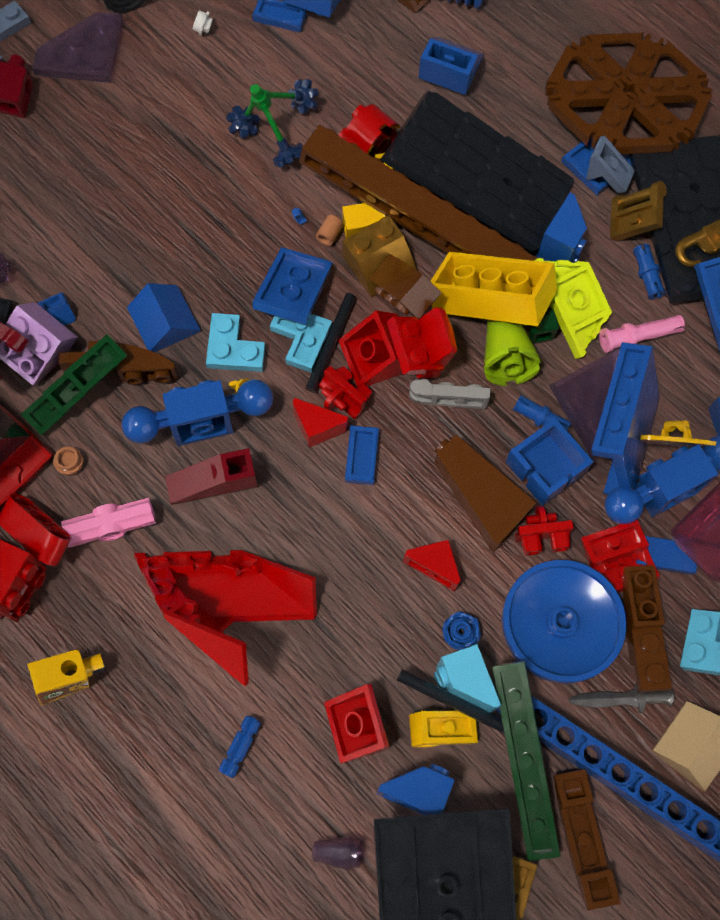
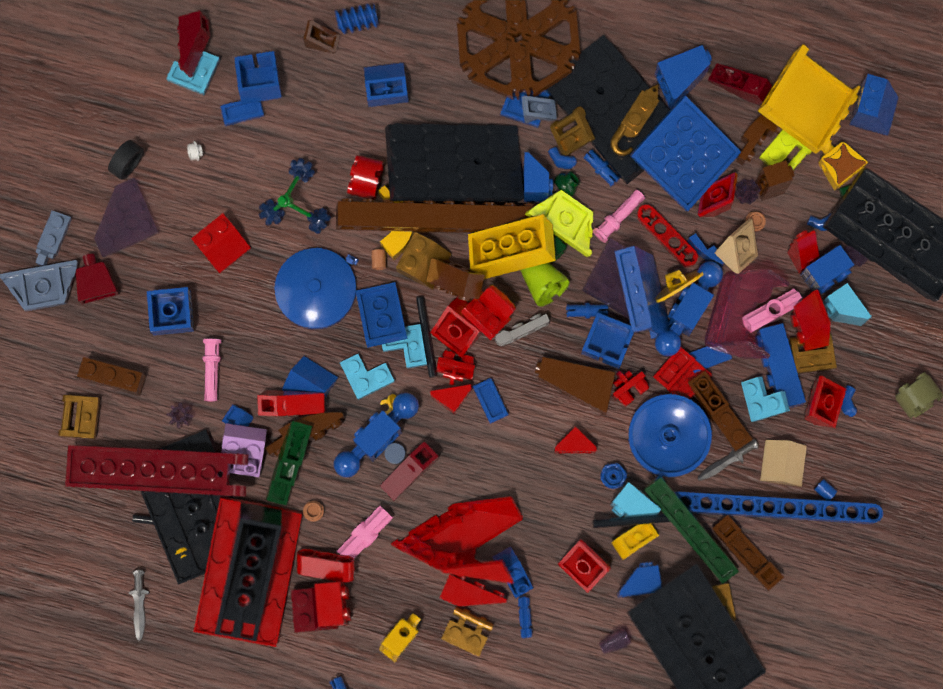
camera: 25 degrees left, 10 degrees up
none -> blue brick [147,287,194,336]
none -> red slope [191,213,251,274]
none -> bright pink pin [202,339,221,402]
none -> red slope [257,390,325,416]
none -> blue dish [275,248,357,329]
none -> sand blue tile [385,443,406,464]
none -> red slope [440,575,507,607]
none -> pearl gold plate [441,607,494,657]
none -> blue slope [493,547,533,599]
none -> blue arm [548,147,577,169]
none -> dark green animal [552,172,580,197]
none -> red beam [637,204,698,268]

